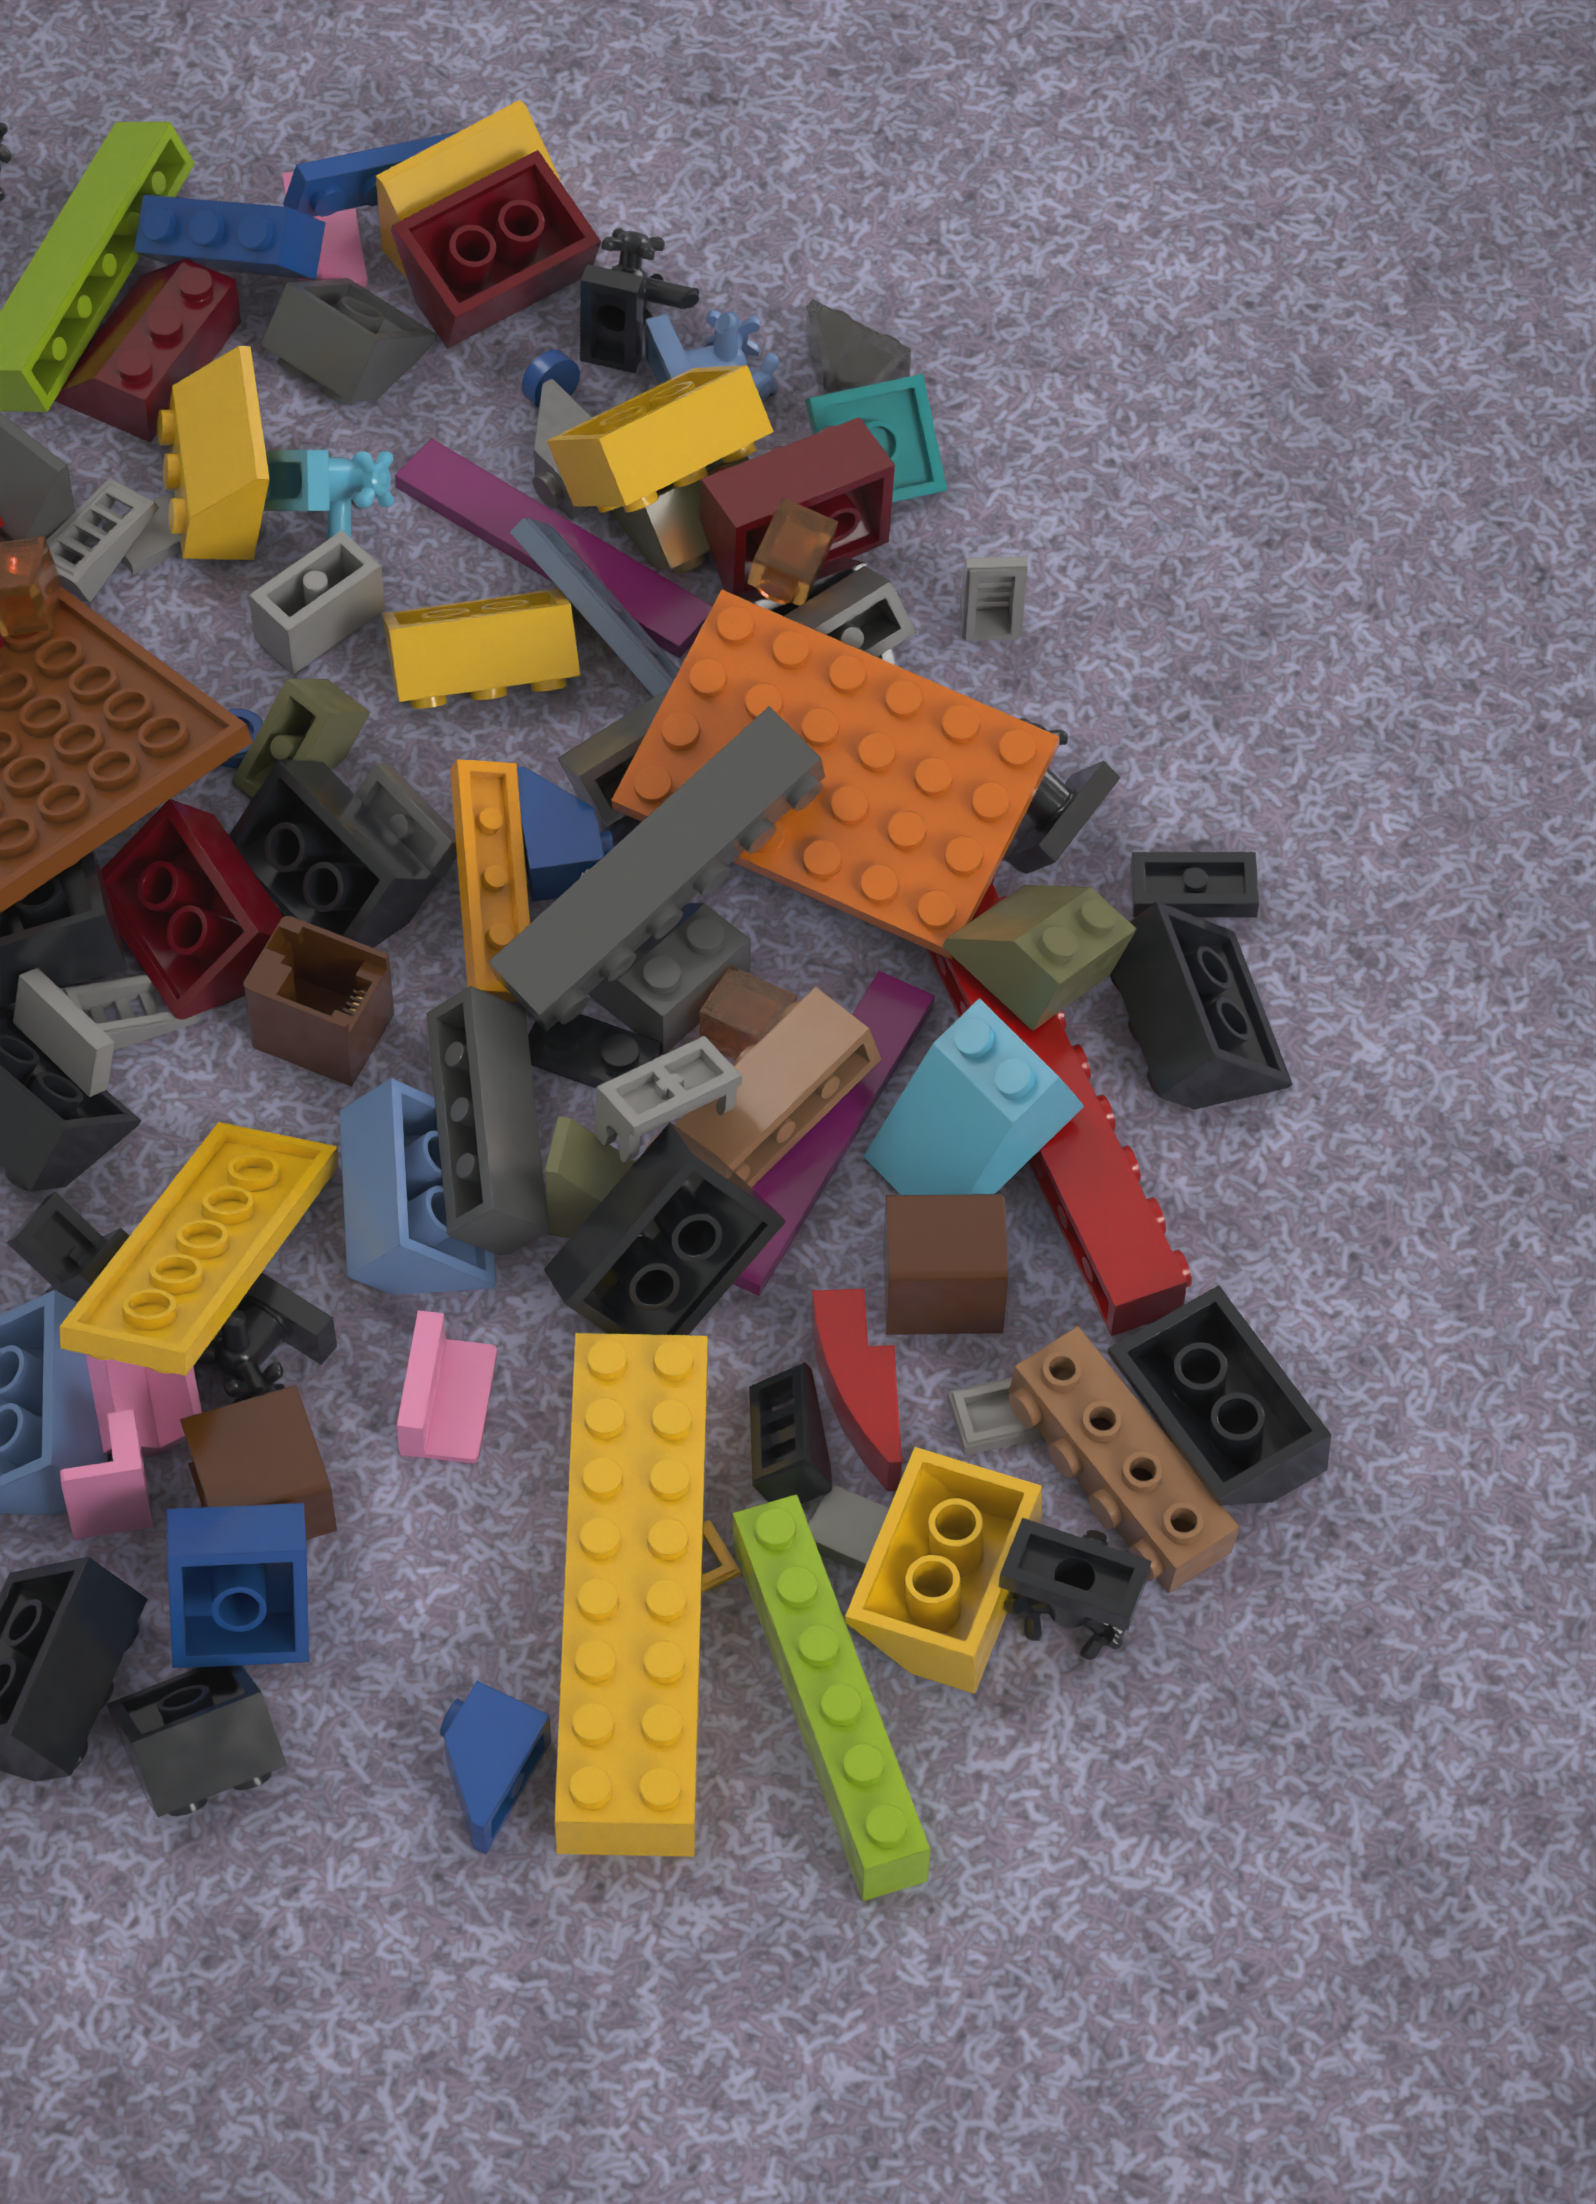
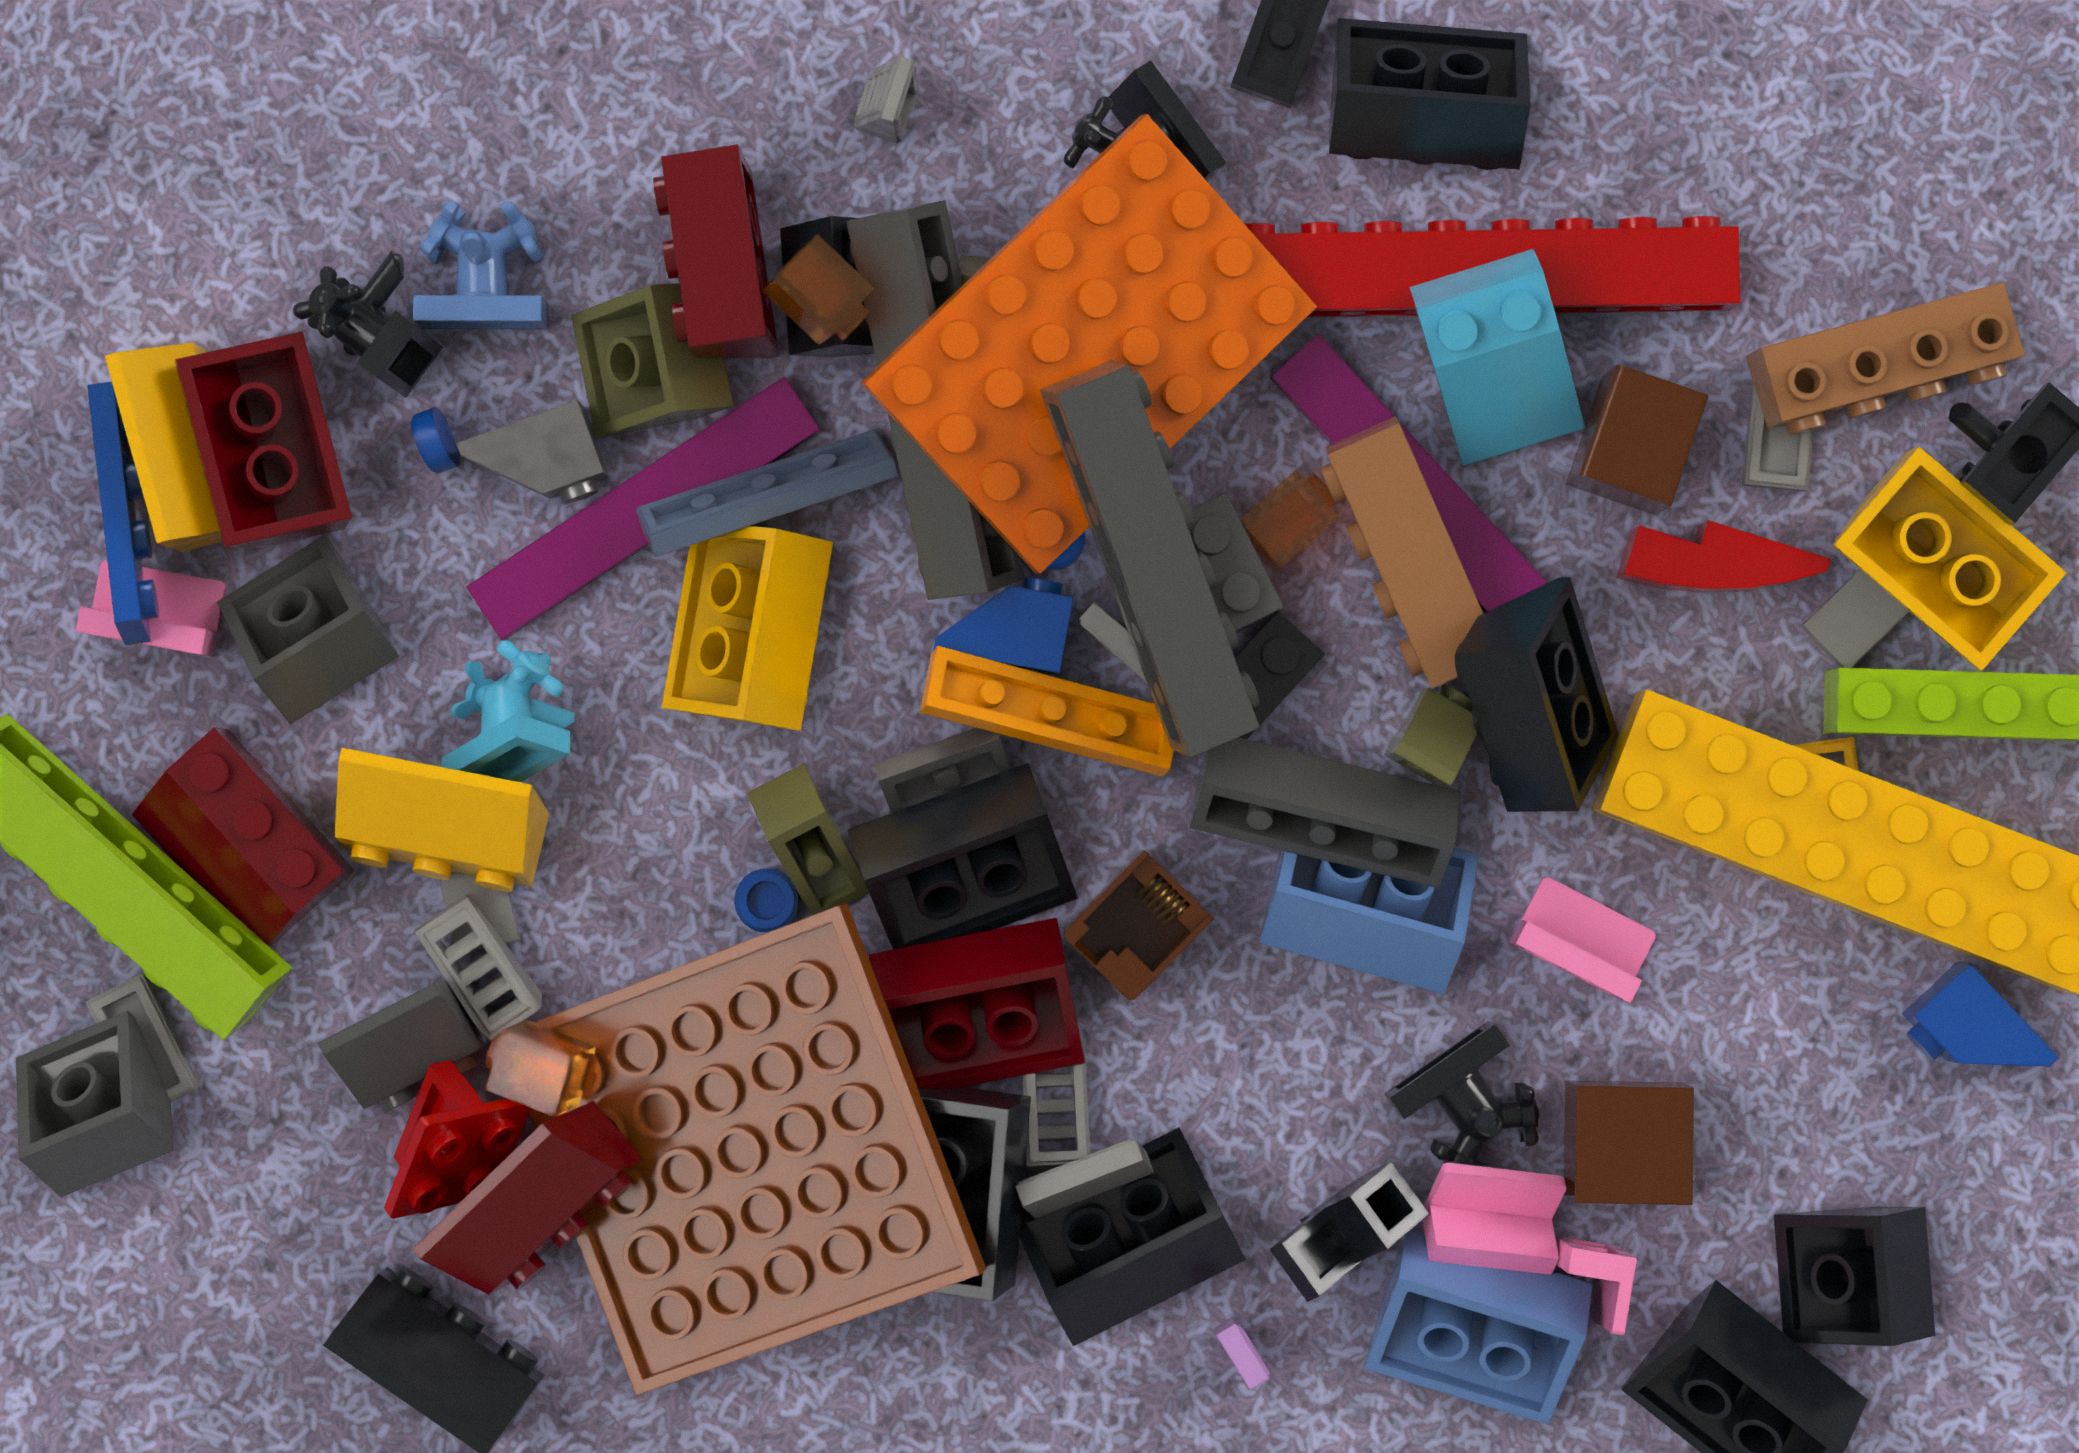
camera: 70 degrees left, 30 degrees up
yellow plate [59,1122,338,1376] -> none
blue brick [134,195,326,280] -> none
blue brick [167,1503,309,1668] -> none
light grey brick [249,530,385,675] -> none
yellow brick [547,365,774,513] -> none
light grey hinge [594,1036,742,1162] -> none
black slope [749,1362,833,1504] -> none
clear smoke slope [805,299,911,396] -> none
teal plate [805,374,948,502] -> none
olive slope [942,885,1137,1031] -> none
black slope [1108,1285,1331,1506] -> none

